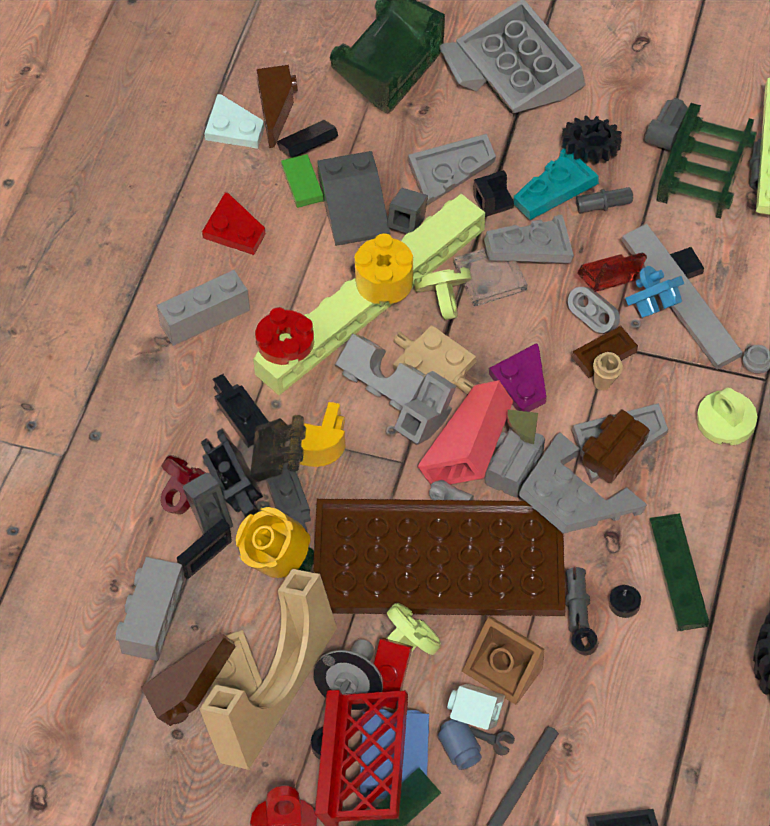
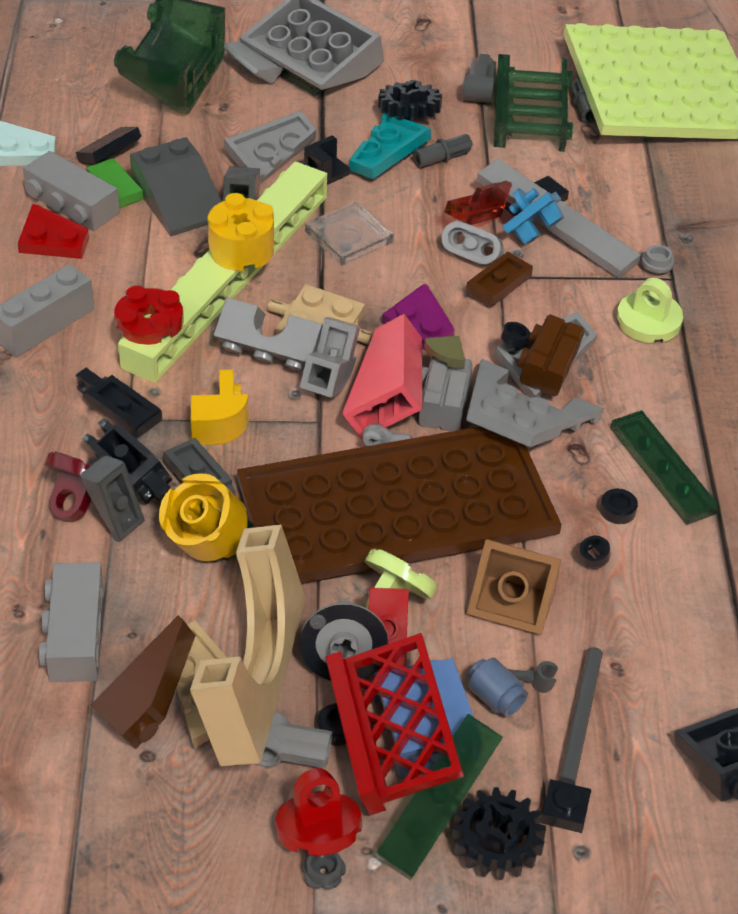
camera: 20 degrees left, 10 degrees down
black tile [177,519,232,579] -> none
clear smoke plate [250,415,306,482] -> none
reddish brown slope [257,65,298,148] -> none
yellowish green tile [414,267,472,320] -> none
light aqua brick [447,684,505,730] -> none
light grey wing [484,215,574,263] -> none
dark grey pin [565,567,590,633] -> none
tan cone [593,352,623,390] -> none
none -> light grey brick [23,151,120,232]
none -> light grey piece [256,712,332,768]
none -> black hinge [500,322,530,352]

